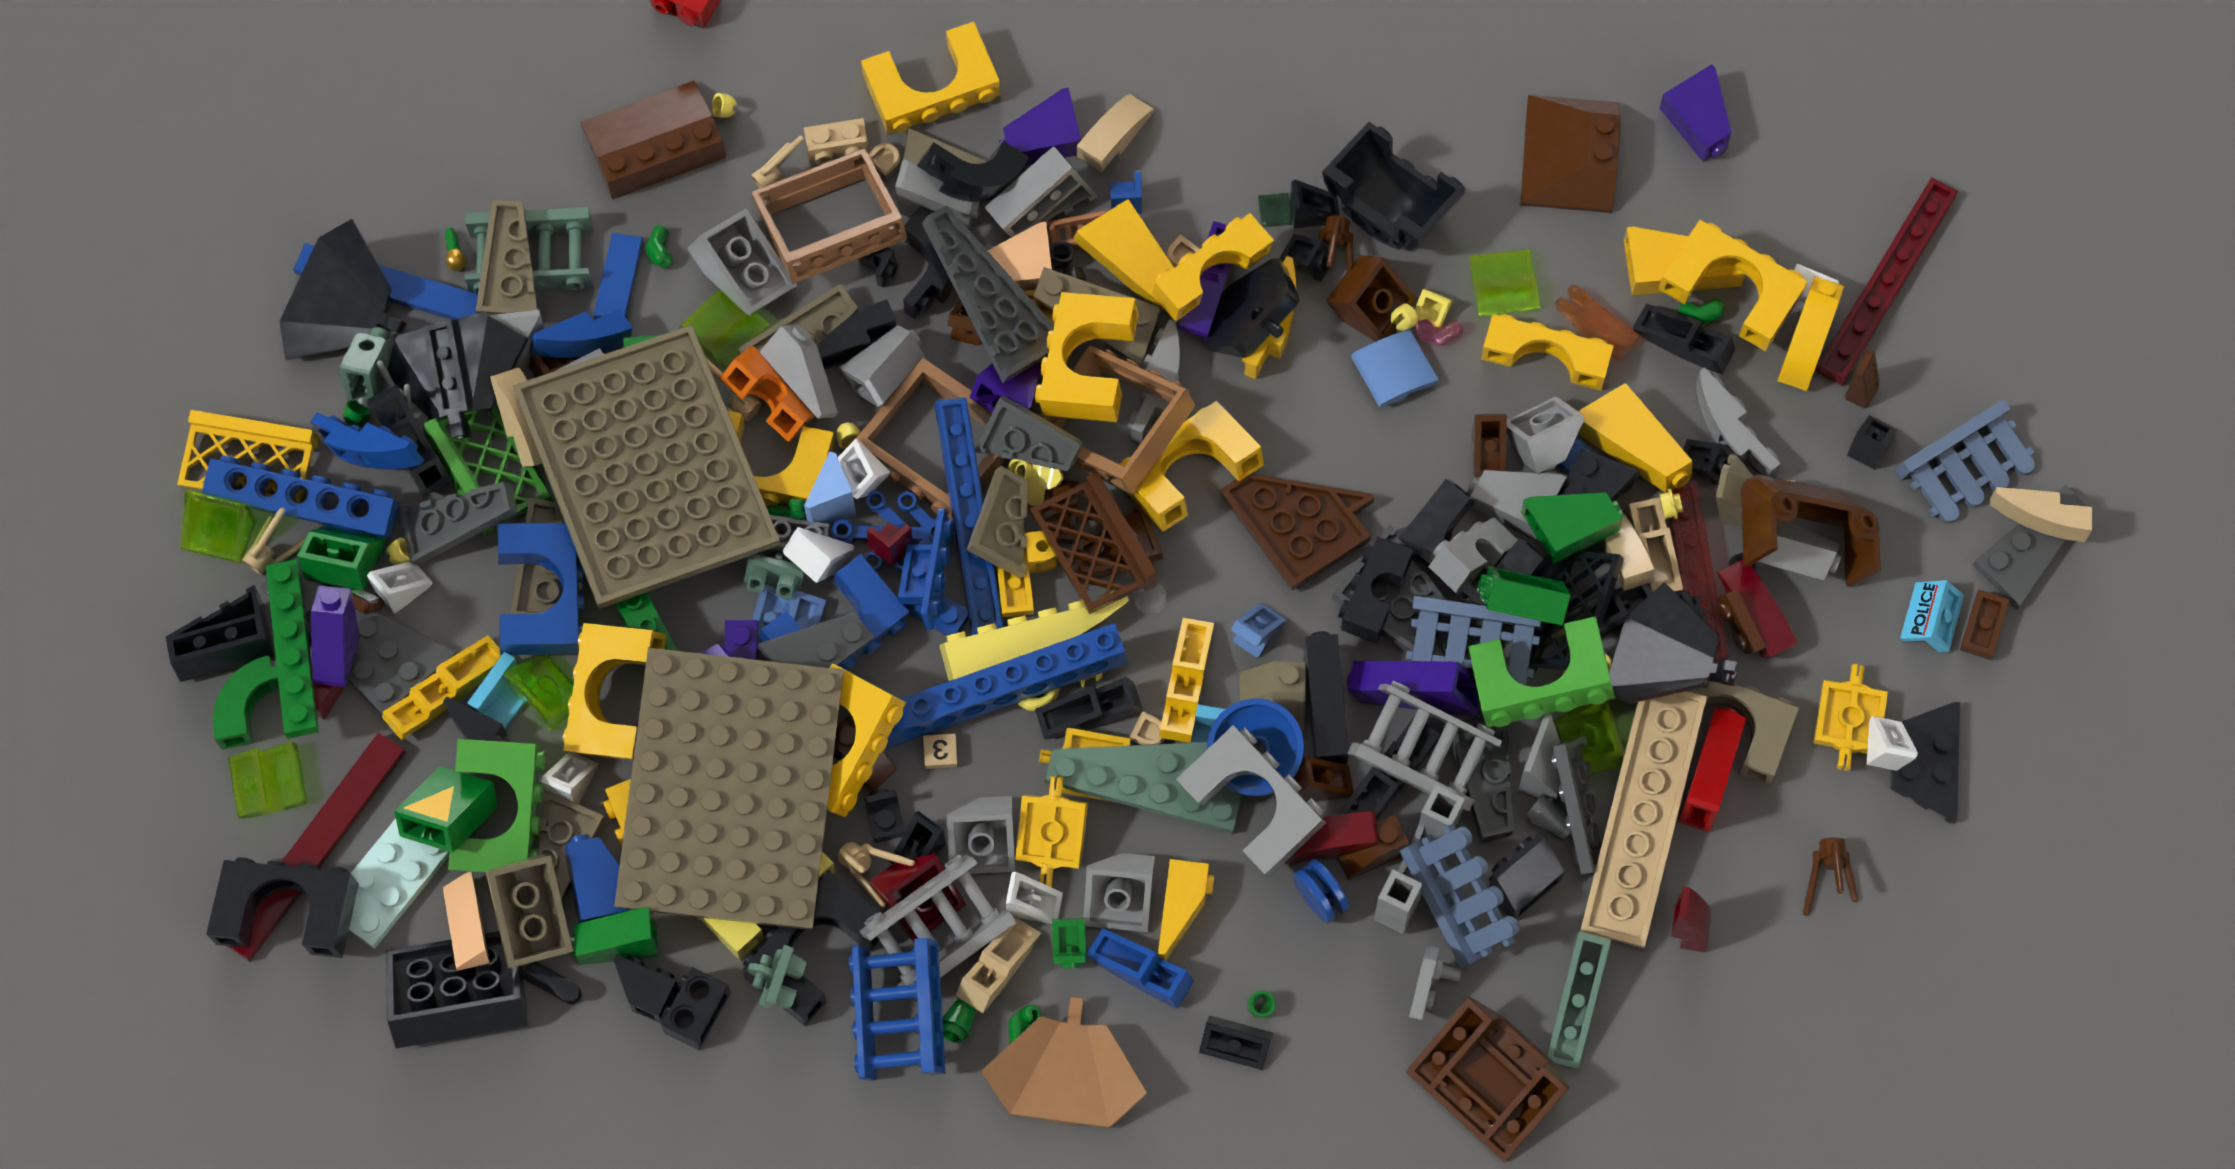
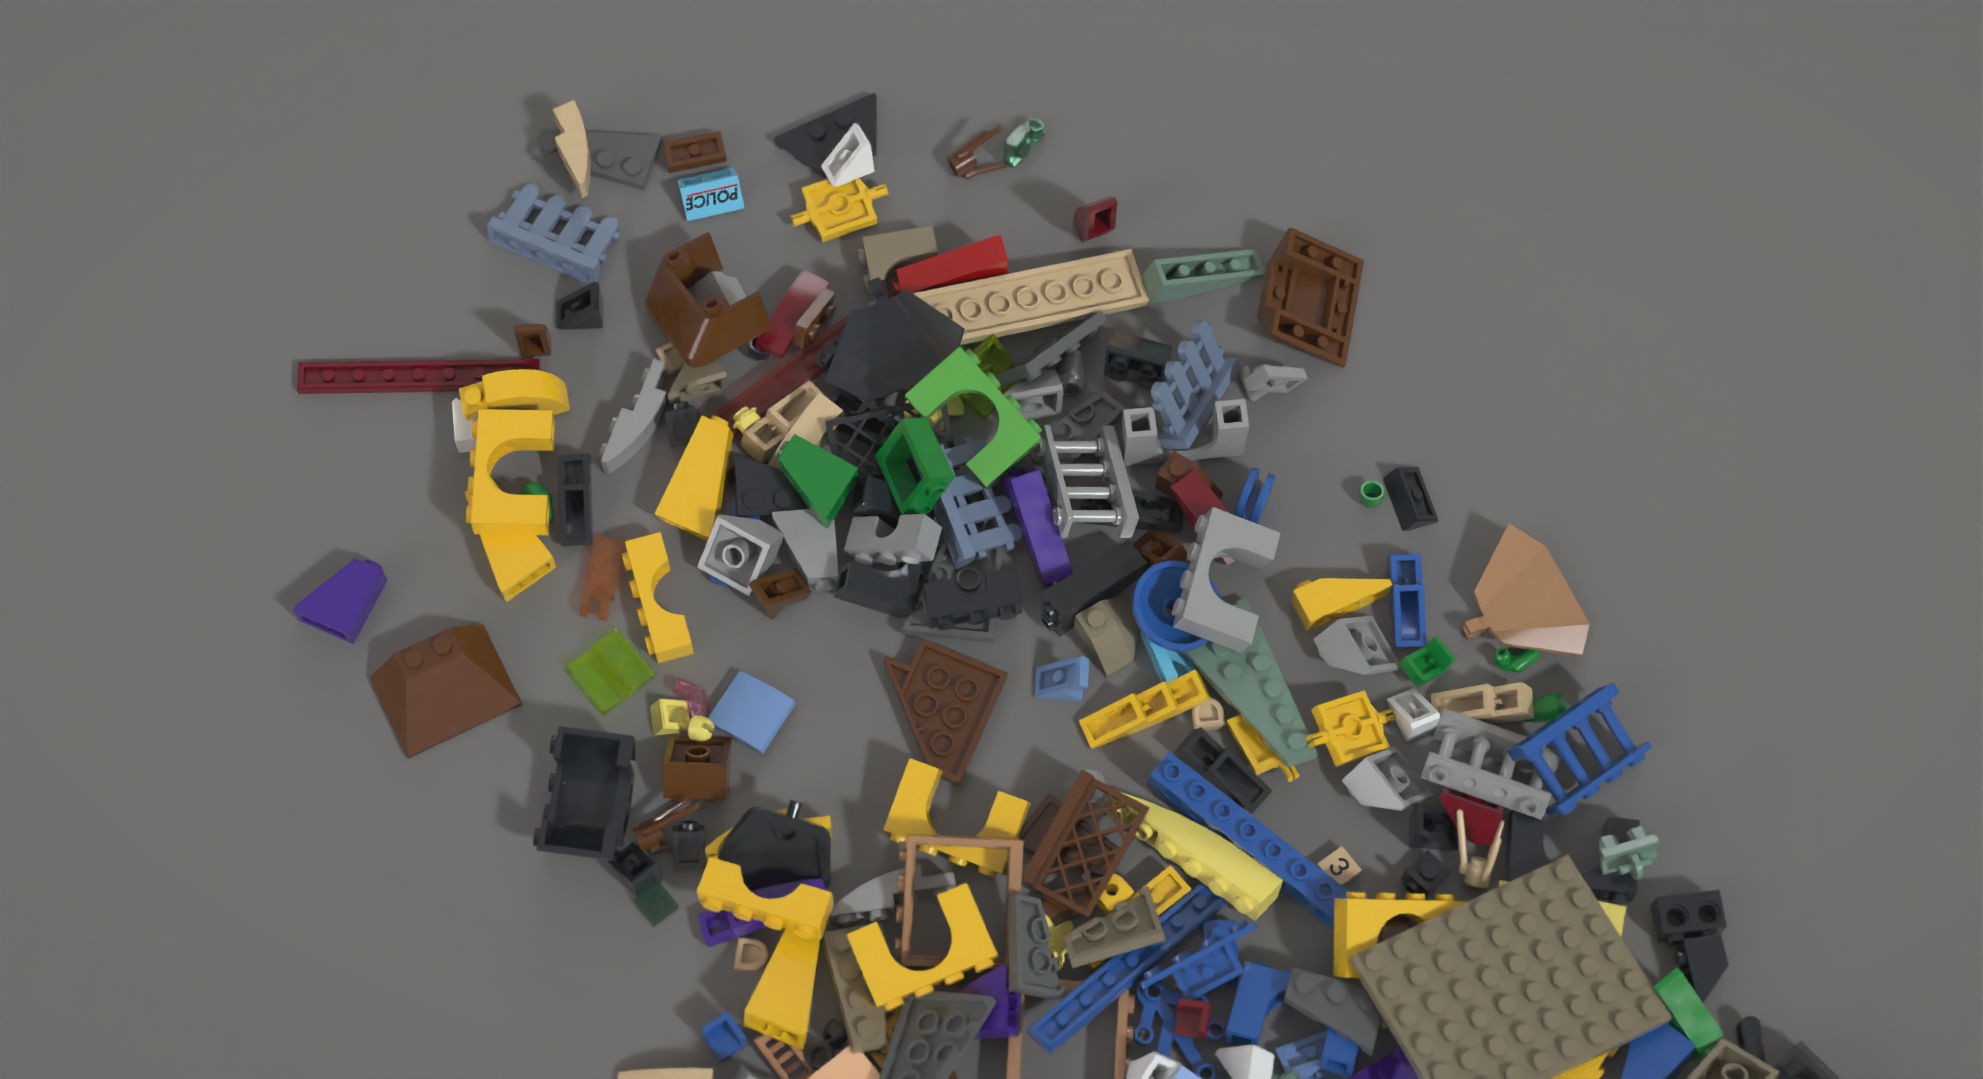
camera: 125 degrees left, 0 degrees up
none -> clear green plate [1003,119,1046,168]

